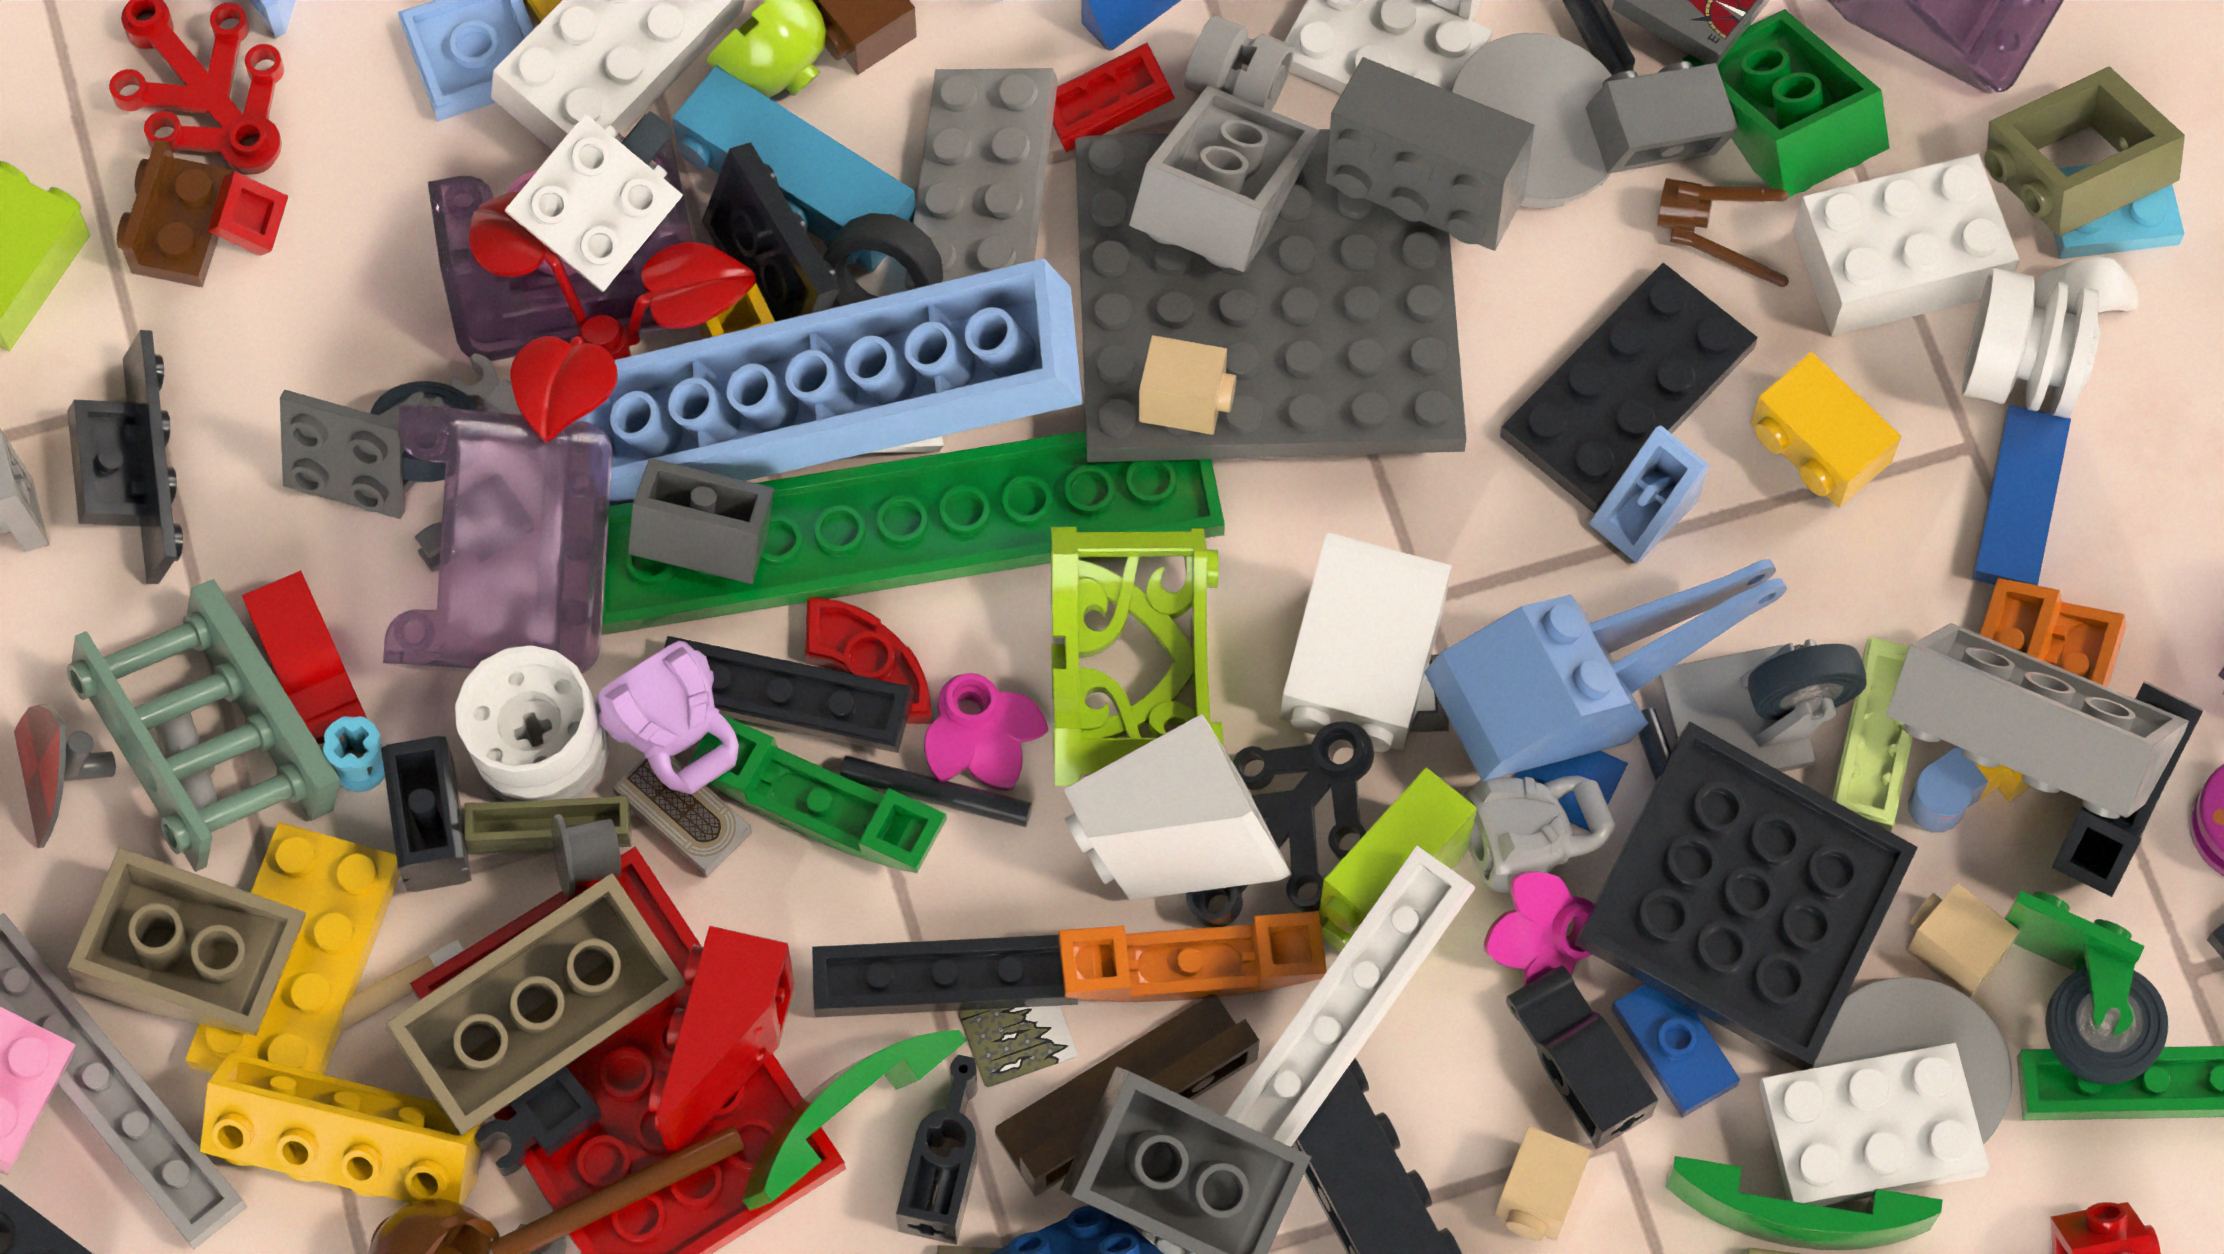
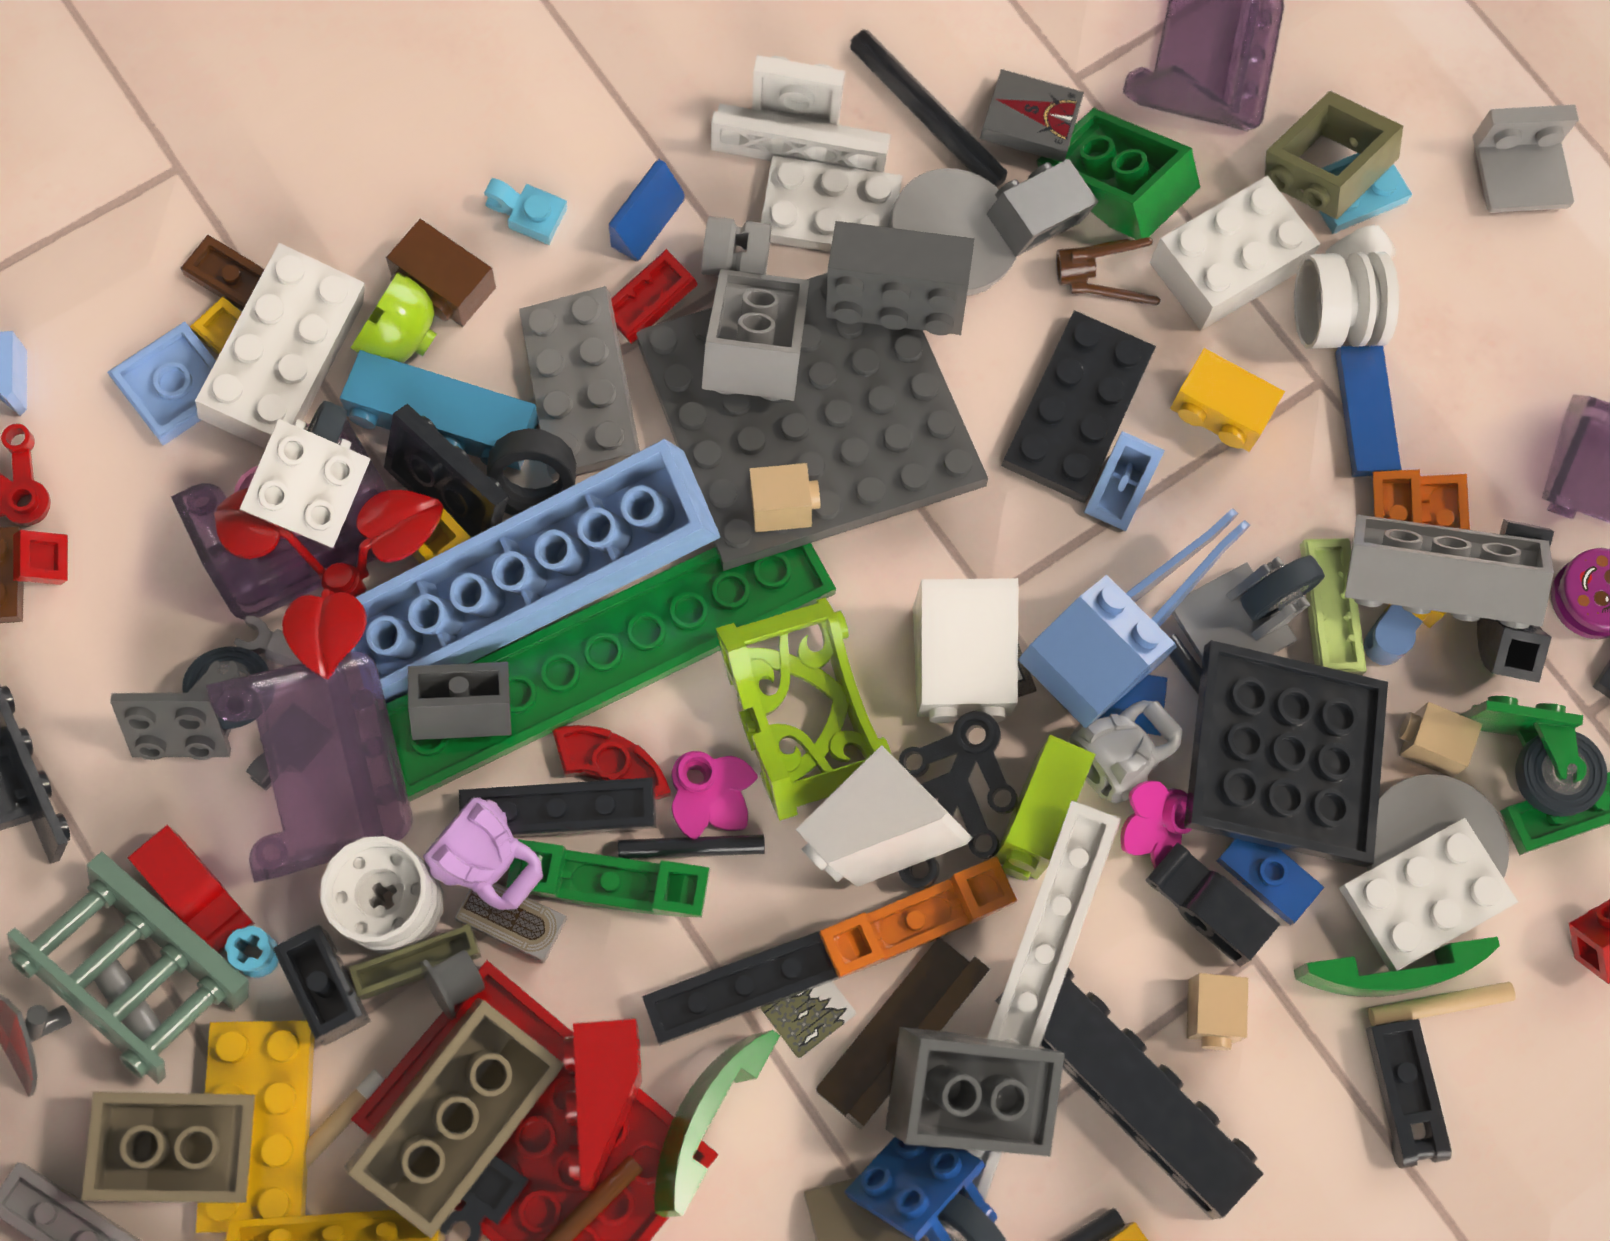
camera: 25 degrees left, 5 degrees up
black piece [896,1054,978,1245] -> none

